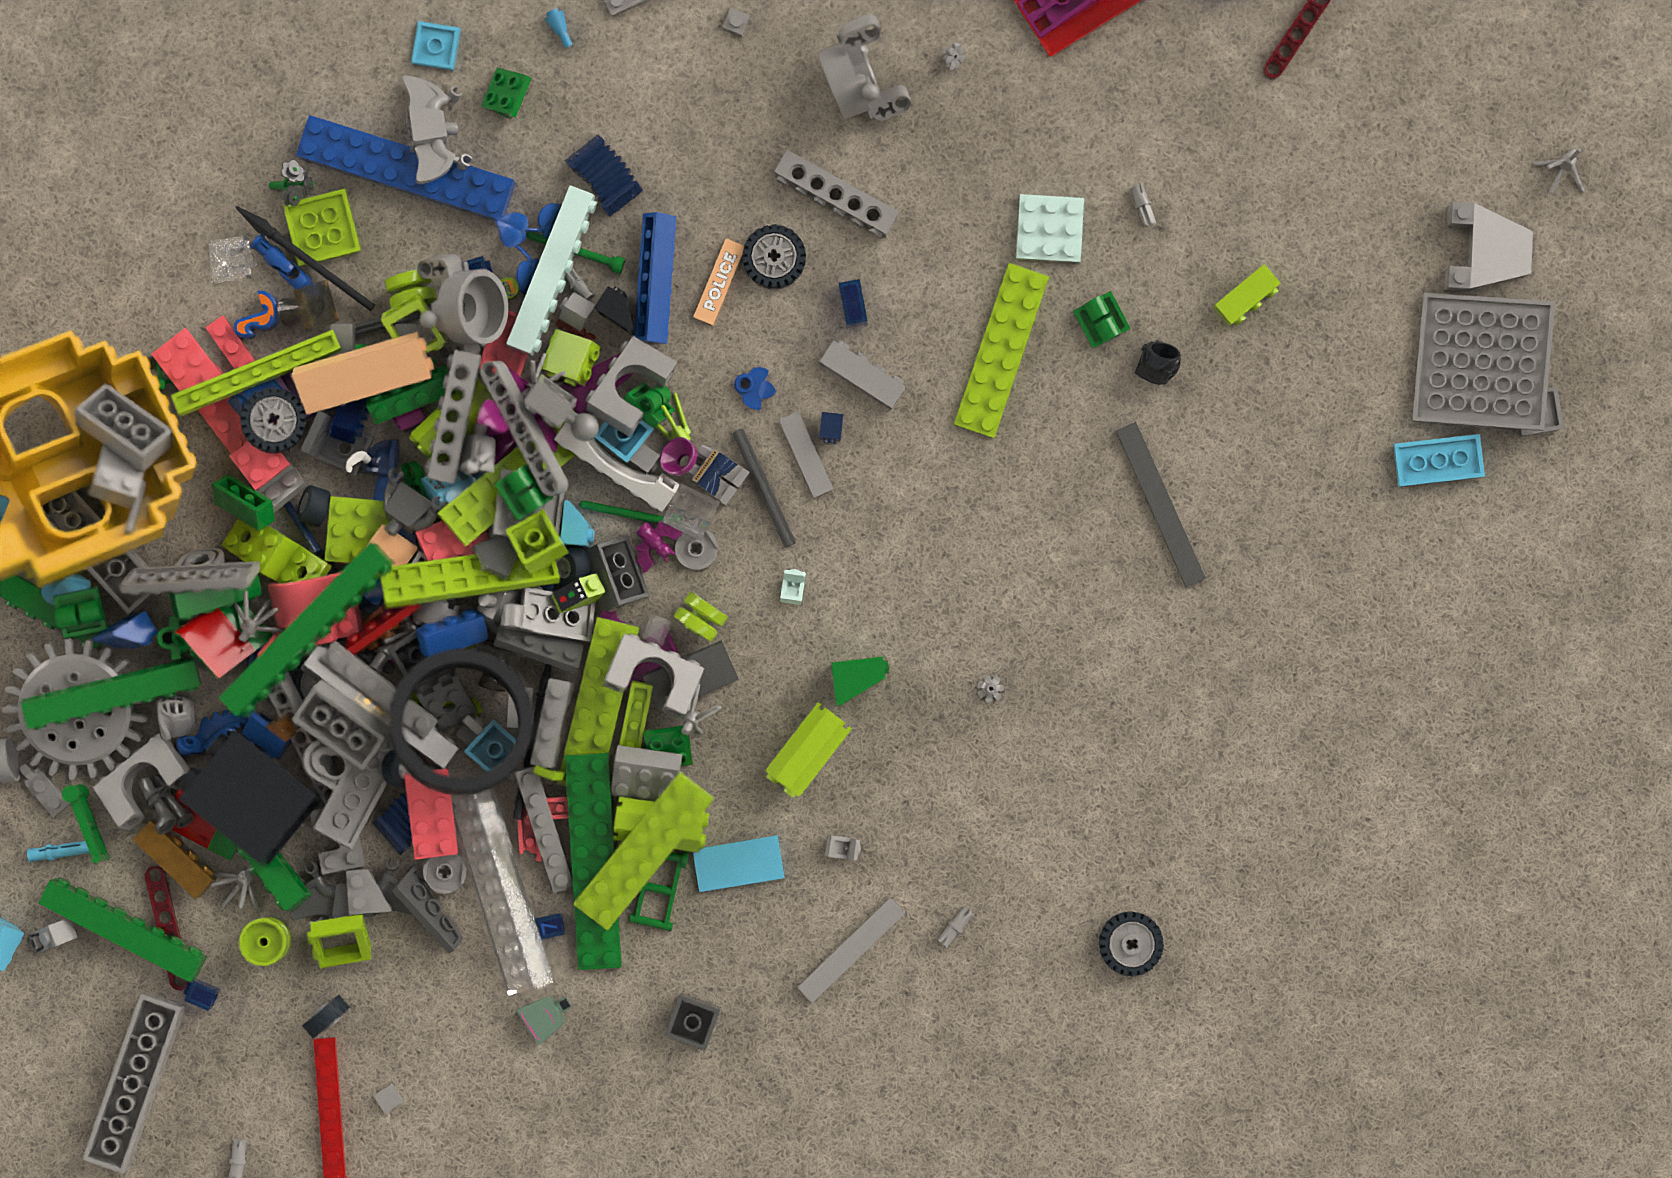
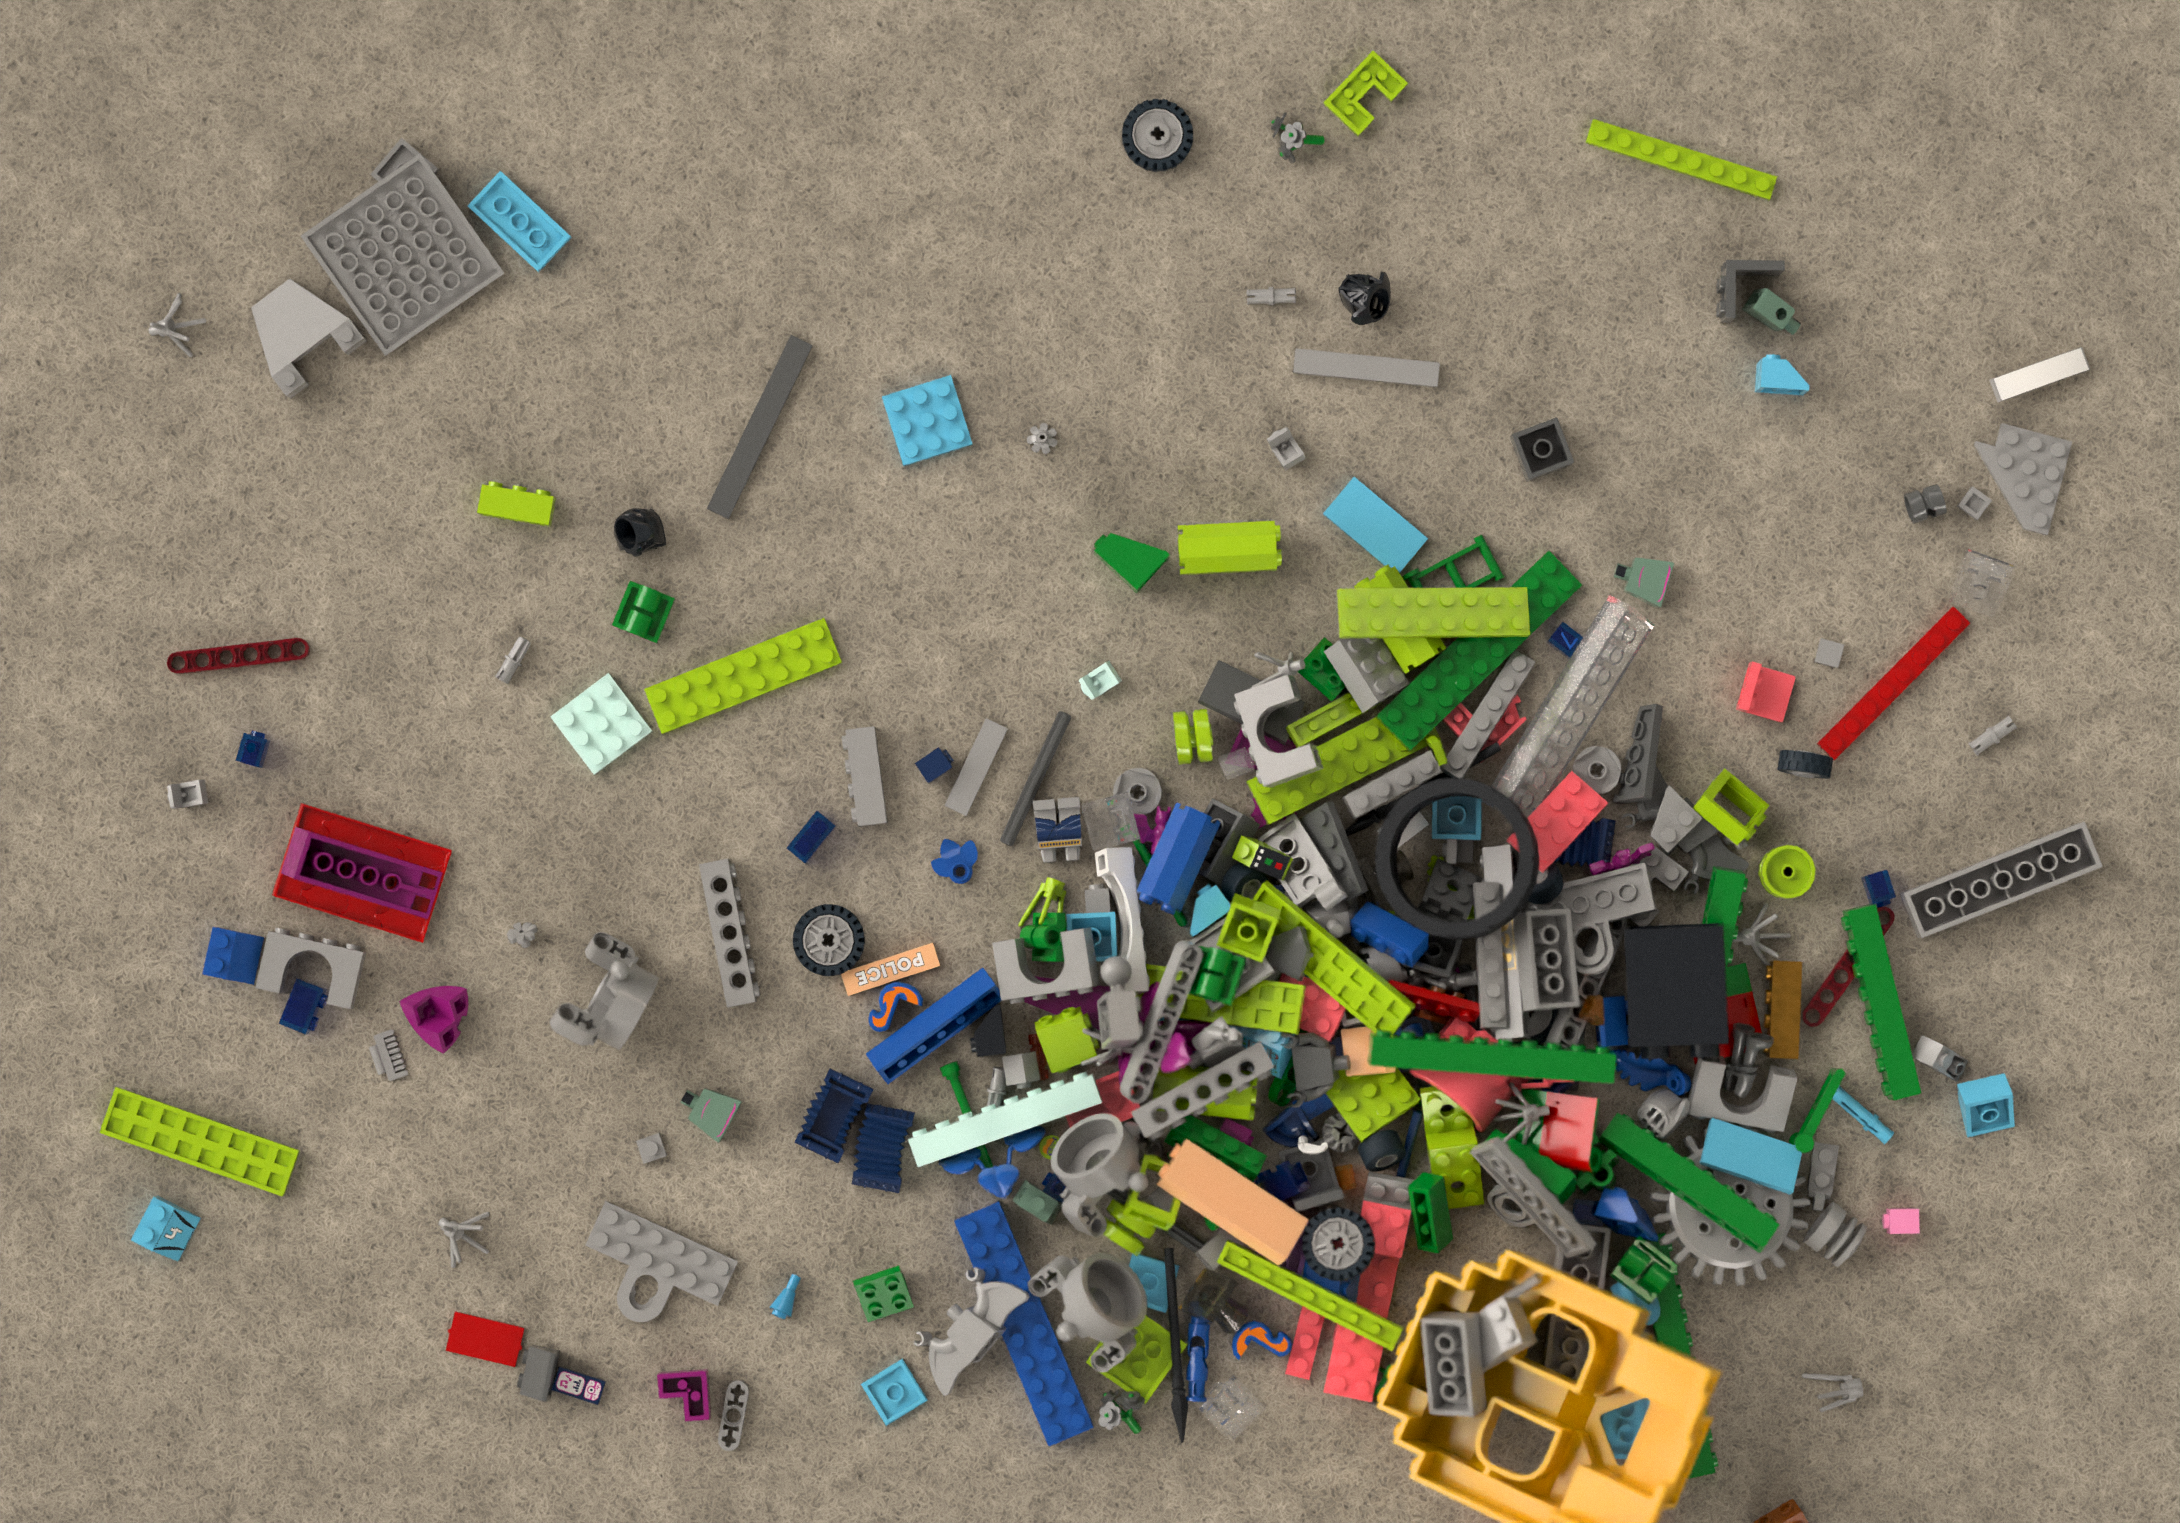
camera: 130 degrees left, 0 degrees up
magenta piece [660,437,697,476] -> none
none -> sand green torso [680,1088,743,1143]
none -> dark blue piece [794,1068,874,1163]
none -> blue animal [869,982,923,1032]
none -> medium azure plate [882,375,973,466]
none -> sand green torso [1013,1179,1063,1224]
none -> light grey piece [1028,1253,1147,1373]
none -> medium azure tile [1129,1254,1179,1313]
none -> blue brick [1136,802,1221,915]
none -> dark grey plant [1271,112,1325,163]
none -> light grey gear [1322,1113,1358,1152]
none -> lime plate [1323,51,1408,137]
none -> clear orange slope [1334,1163,1357,1190]
none -> black piece [1339,272,1391,325]
none -> clear blue brick [1572,1198,1603,1226]
none -> magenta animal [1589,842,1655,876]
none -> medium azure tile [1700,1118,1802,1195]
none -> coral bracket [1736,662,1795,722]

